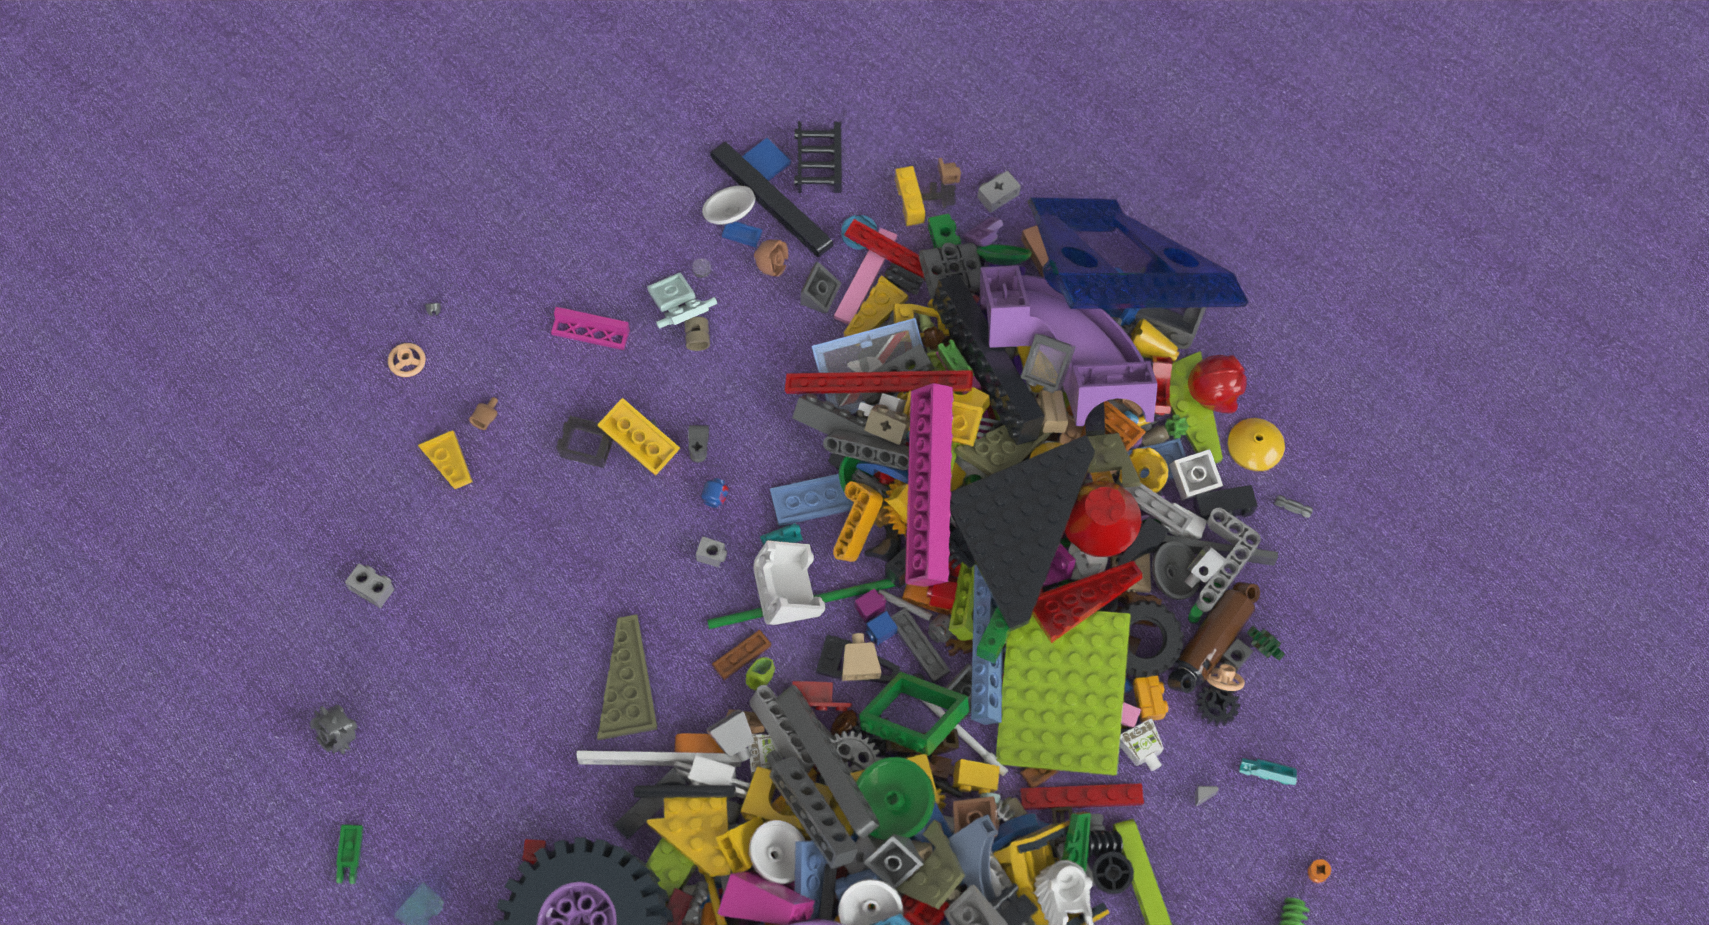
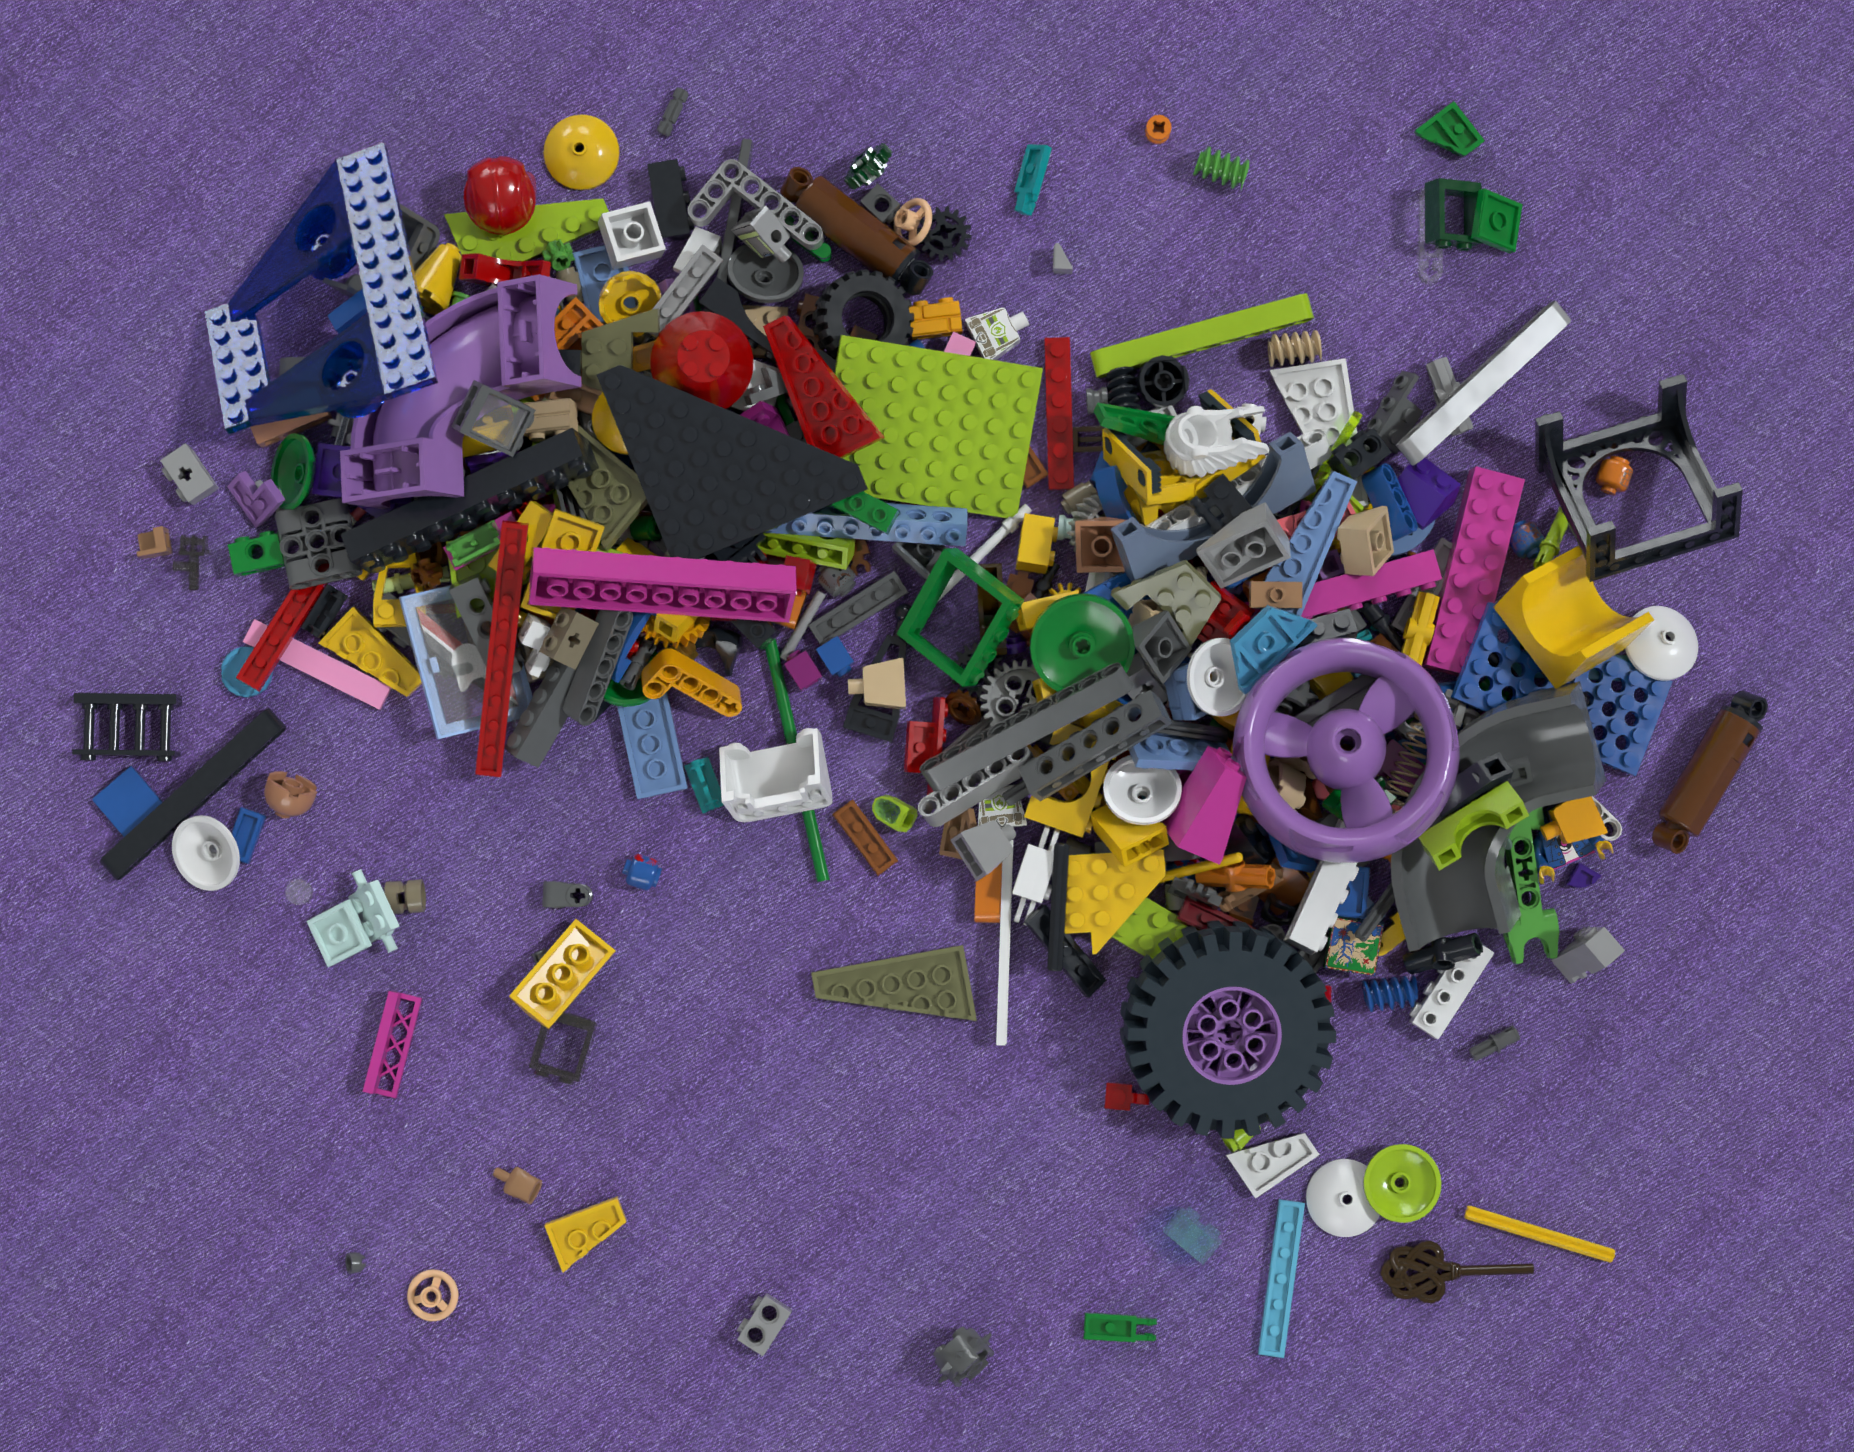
camera: 80 degrees left, 20 degrees up
light grey brick [696,536,727,568] -> none
dark grey slope [801,262,842,314] -> none
yellow arch [895,166,925,226] -> none

